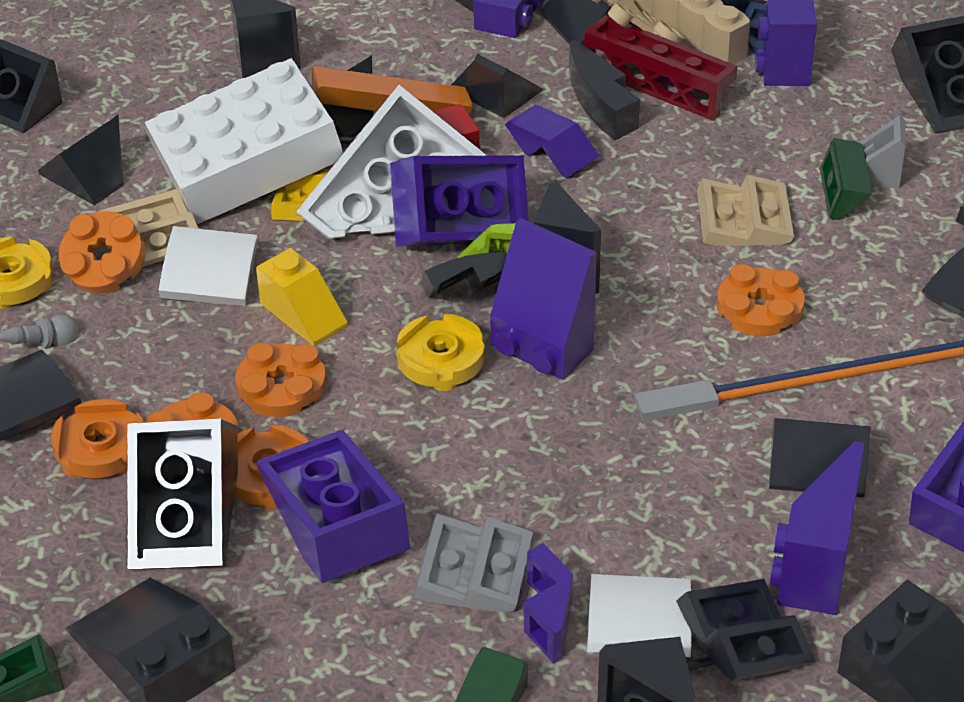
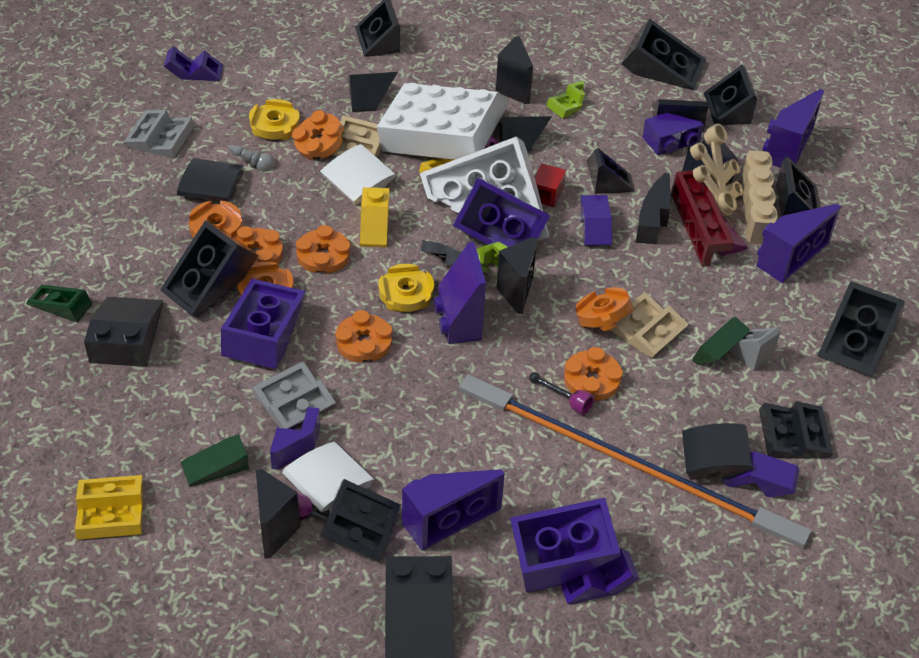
camera: 40 degrees right, 5 degrees up
orange slope [312,66,472,114] -> none
black slope [769,418,871,497] -> none
none -> orange plate [335,310,392,363]
none -> hinge [529,372,595,416]
none -> lime slope [546,81,585,119]
none -> orange plate [576,287,634,331]

